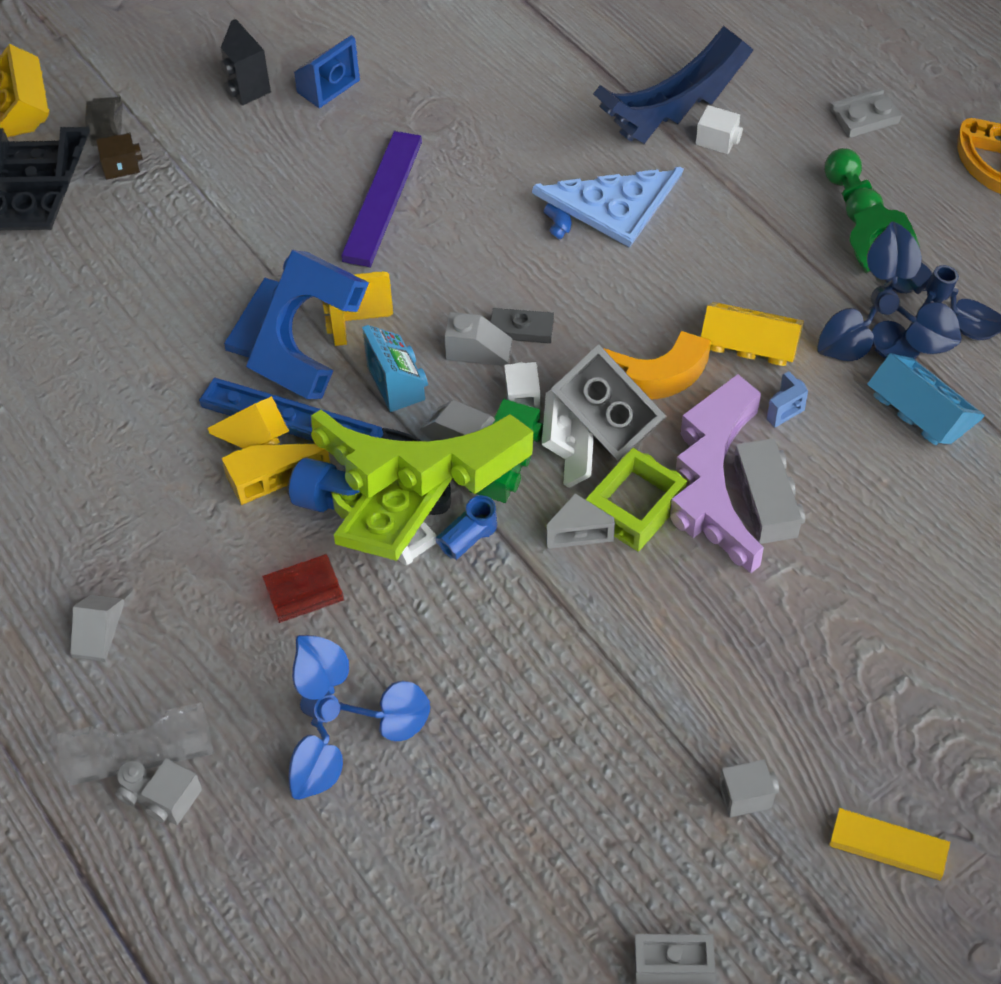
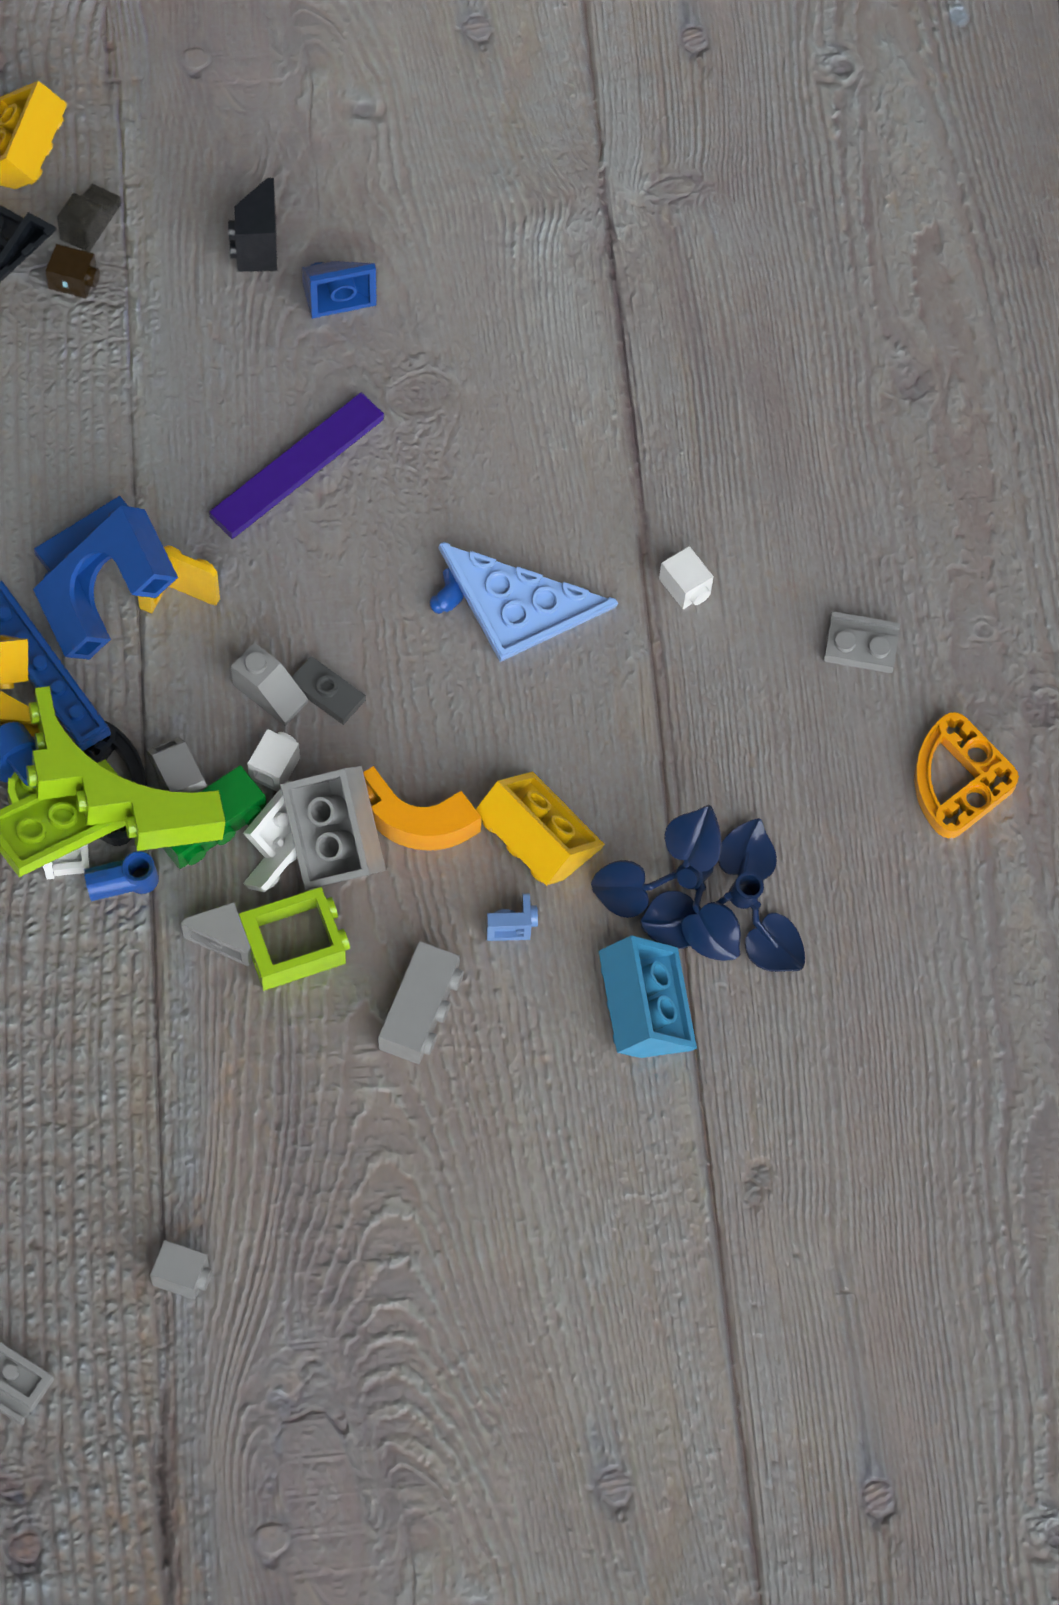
camera: 25 degrees right, 10 degrees up
dark azure slope [362,325,428,412] -> none
dark blue arch [593,26,754,144] -> none
lavender arch [670,374,764,573] -> none
green piece [824,148,920,273] -> none
yellow tile [829,808,950,881] -> none

